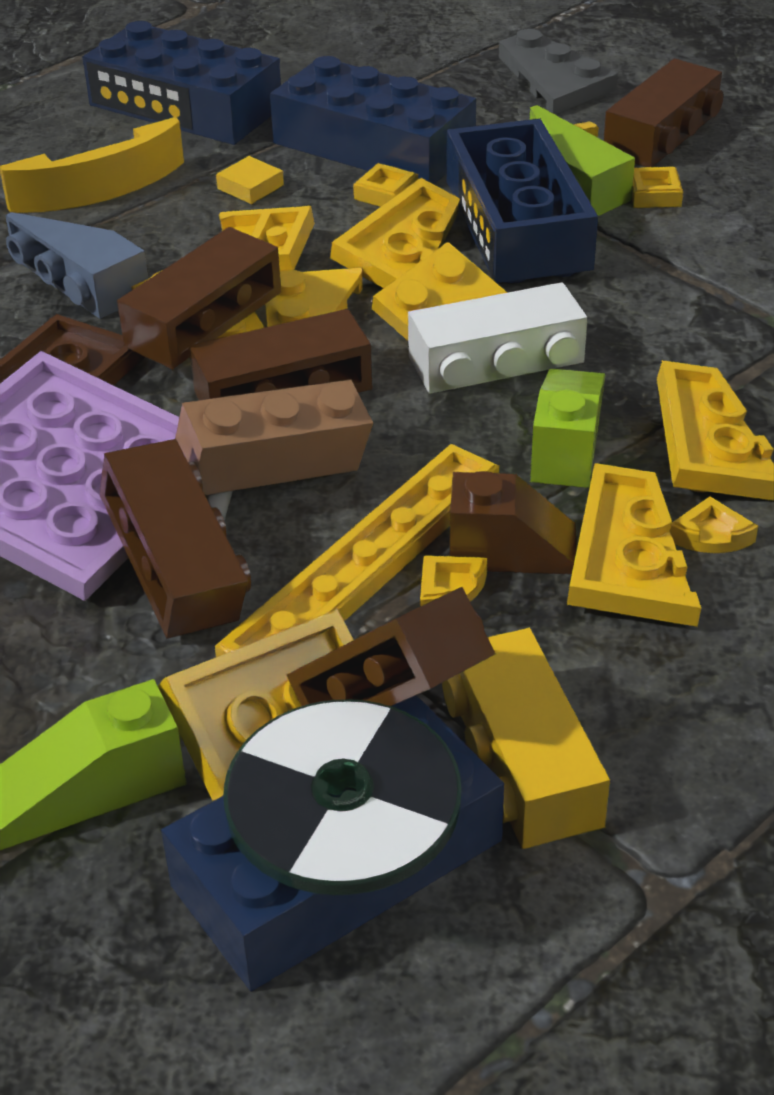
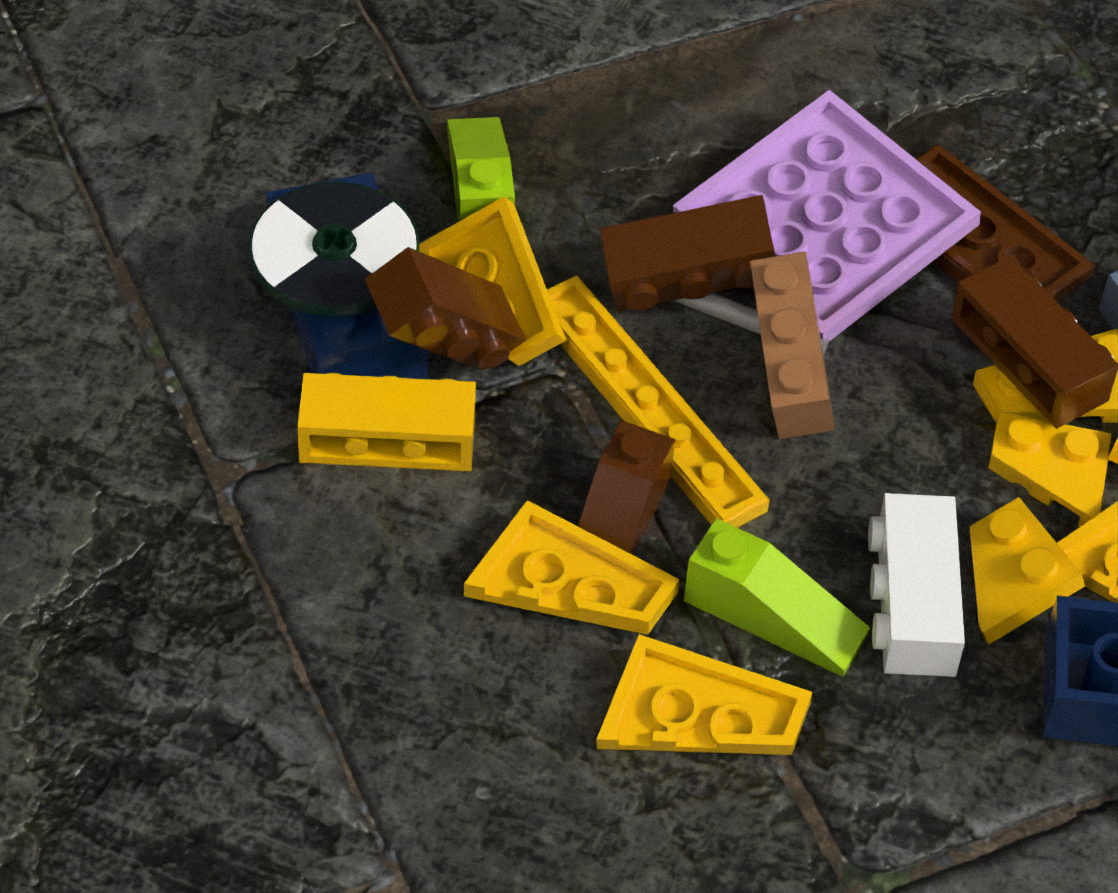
camera: 105 degrees right, 10 degrees up
reddish brown brick [189,309,372,400] -> none
yellow tile [420,556,487,606] -> none
yellow tile [670,497,758,553] -> none

